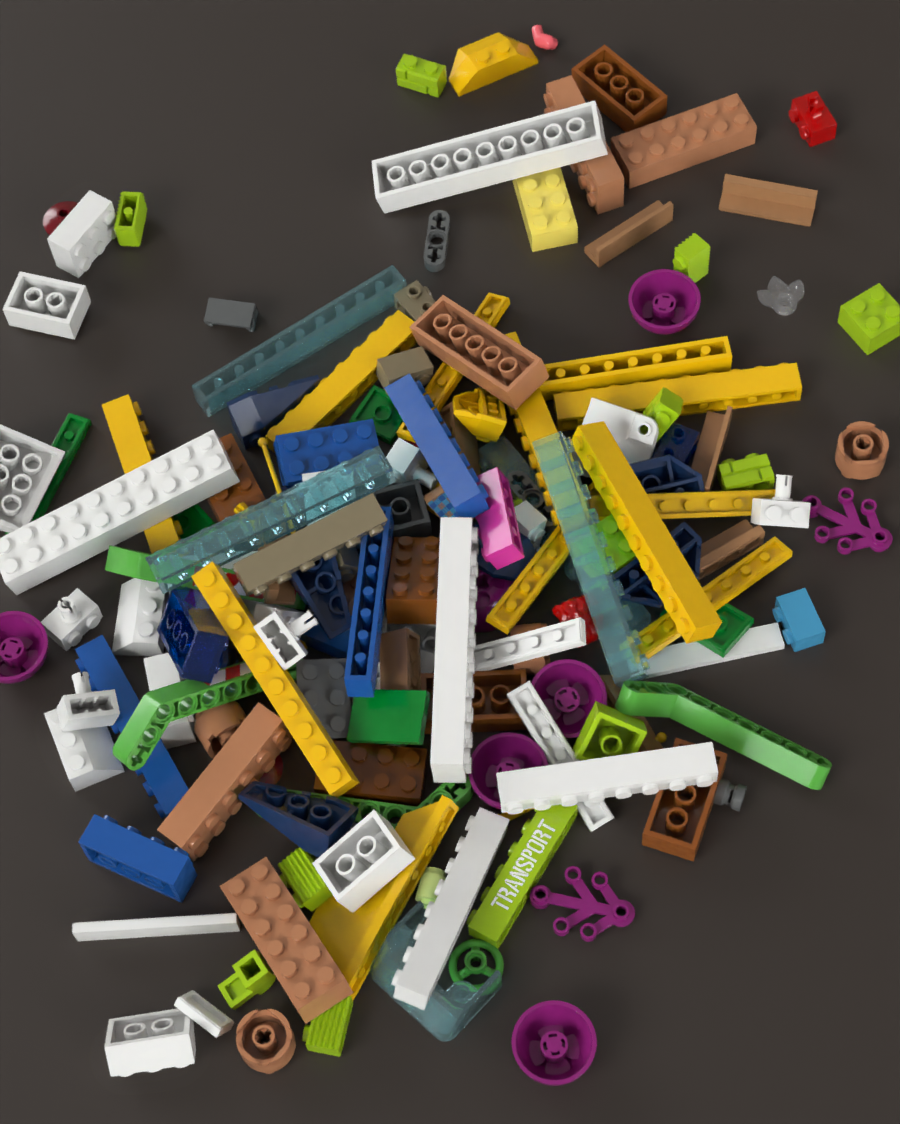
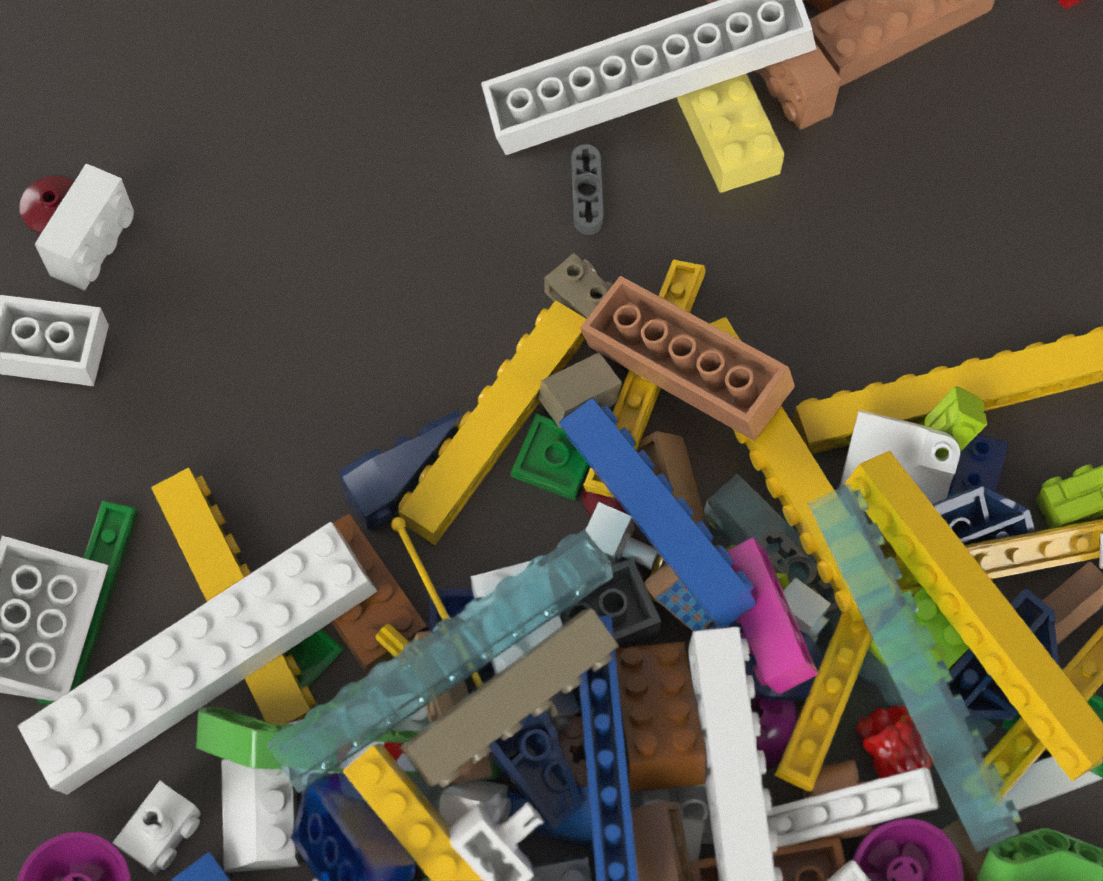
camera: 15 degrees left, 5 degrees up
lime brick [113,192,147,247] -> none
clear light blue brick [191,265,407,417] -> none
dark grey hinge [204,297,259,332] -> none
blue brick [273,419,384,491] -> none
yellow wedge [453,387,507,442] -> none
yellow brick [539,336,732,401] -> none
medium nougat panel [584,200,674,267] -> none
magenta piece [628,269,701,335] -> none
lime brick [673,233,711,283] -> none
medium nougat panel [691,406,733,492] -> none
medium nougat panel [719,174,818,227] -> none
clear plate [757,276,804,316] -> none

